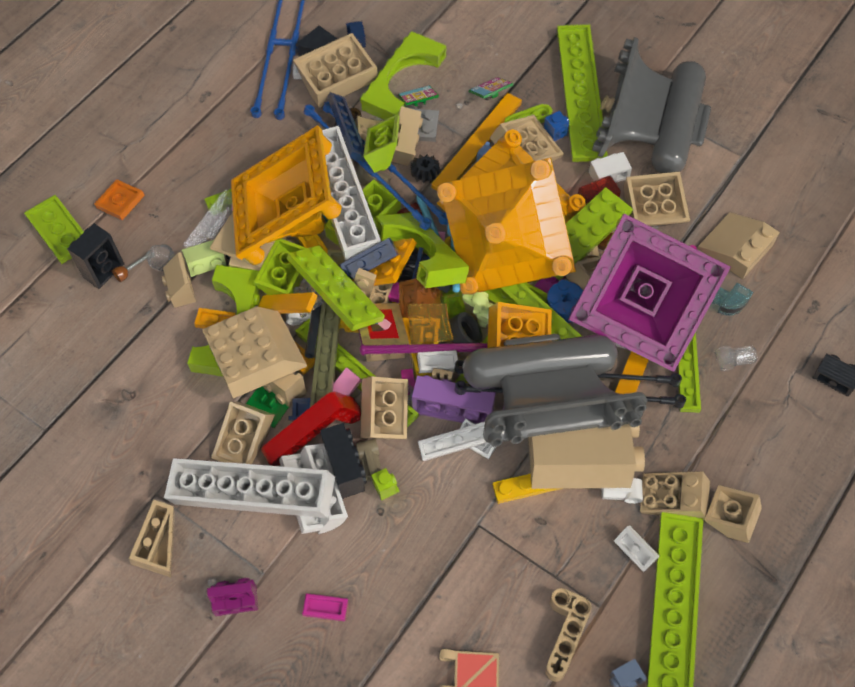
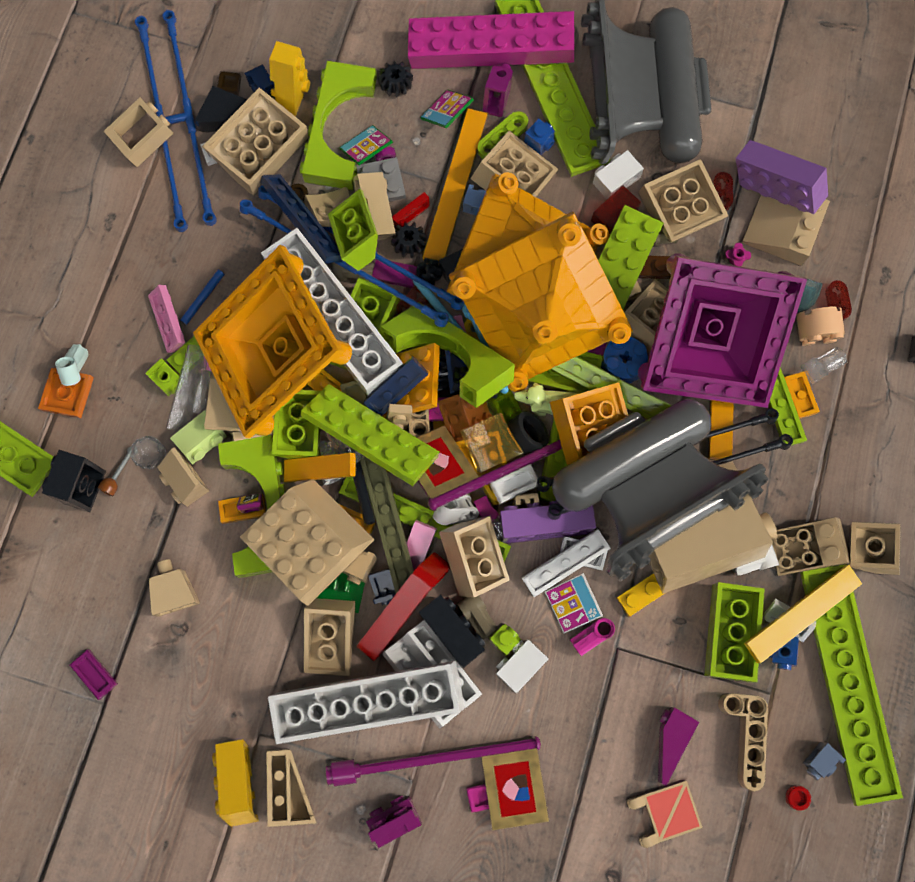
camera: 20 degrees left, 15 degrees up
tan bush [600,95,615,113] -> none
none -> light aqua piece [55,344,89,386]
none -> magenta tile [69,649,118,700]
none -> tan window [104,98,173,167]
none -> lime brick [145,358,184,396]
none -> bright pink plate [148,285,185,353]
none -> tan torso [149,559,200,617]
none -> blue bar [180,270,225,325]
none -> yellow wedge [212,739,259,827]
none -> dark brown tile [217,71,242,95]
none -> magenta slope [237,493,264,513]
none -> yellow wedge [269,41,310,117]
none -> flag [326,736,549,830]
none -> magenta tile [372,259,417,289]
none -> magenta tile [375,147,396,161]
none -> black gear [378,60,413,98]
none -> red tile [392,192,430,229]
none -> dark pink brick [408,11,574,69]
none -> black gear [416,258,443,285]
none -> white piece [433,494,479,525]
none -> magenta torso [483,63,513,118]
none -> white brick [496,639,548,693]
none -> piece [545,573,603,633]
none -> dark pink piece [570,618,615,656]
none -> magenta slope [658,707,699,785]
none -> lime brick [704,582,765,683]
none -> clear red beam [712,172,733,211]
none -> medium lavender brick [735,140,828,214]
none -> yellow tile [744,565,862,663]
none -> blue brick [768,637,799,670]
none -> light orange plate [784,371,820,419]
none -> light nougat brick [796,307,845,346]
none -> clear red beam [825,280,852,321]

